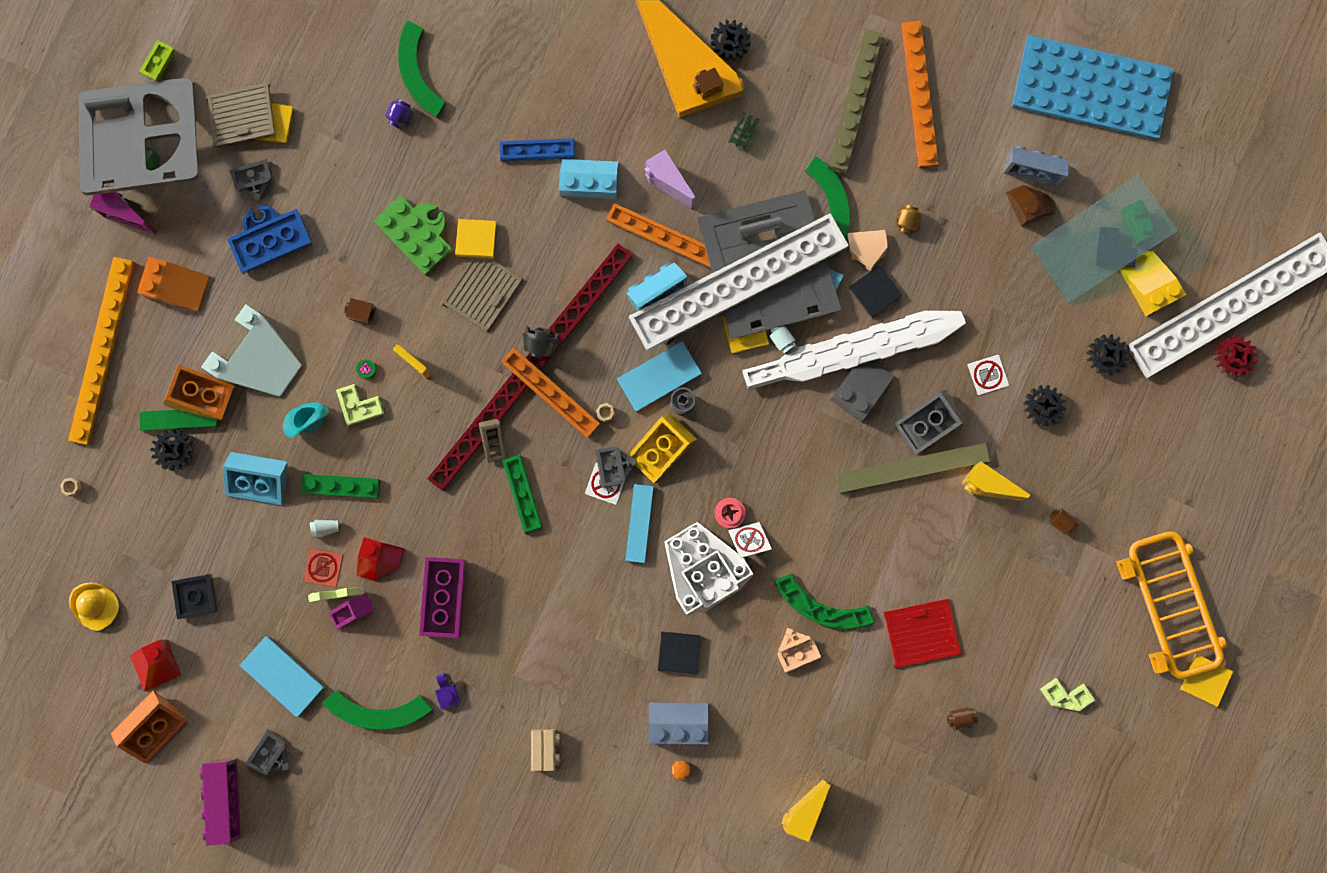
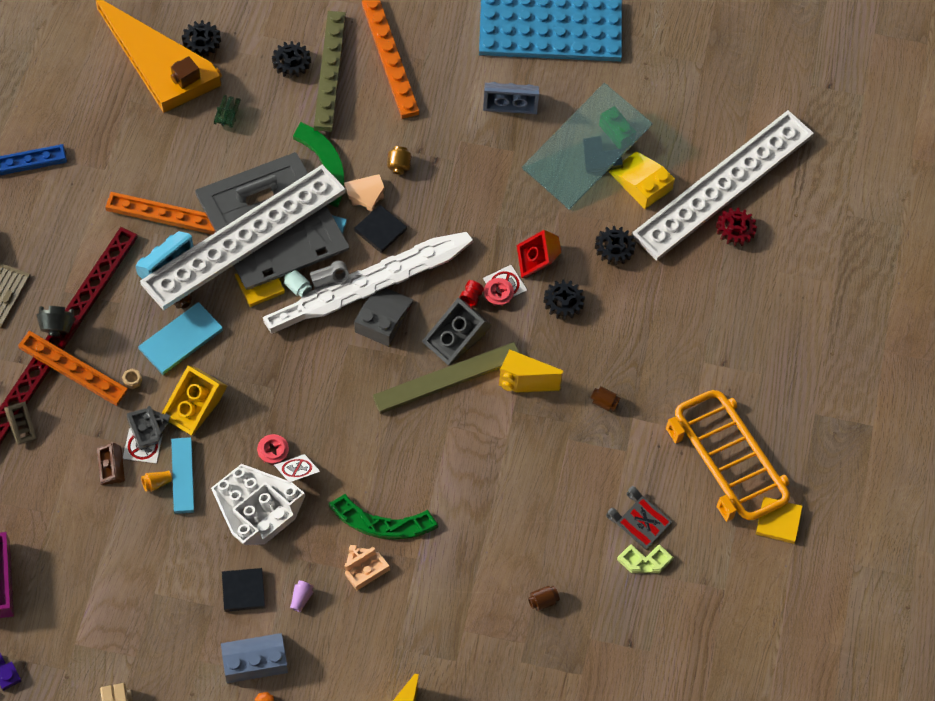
camera: 15 degrees left, 20 degrees down
green tile [502,455,543,534] -> none
medium azure slope [559,159,618,199] -> none
lavender slope [644,150,695,209] -> none
dark grey wheel [670,387,696,416] -> none
red piece [884,599,962,668] -> none
reddish brown slope [1006,185,1056,226] -> none
none -> reddish brown slope [97,442,125,485]
none -> light orange cone [141,470,172,492]
none -> black gear [272,41,311,78]
none -> lavender cone [290,580,314,612]
none -> light grey piece [310,261,349,289]
none -> red wheel [459,280,484,307]
none -> coral gear [484,278,514,306]
none -> red slope [516,230,561,279]
none -> dark grey flag [606,486,672,550]

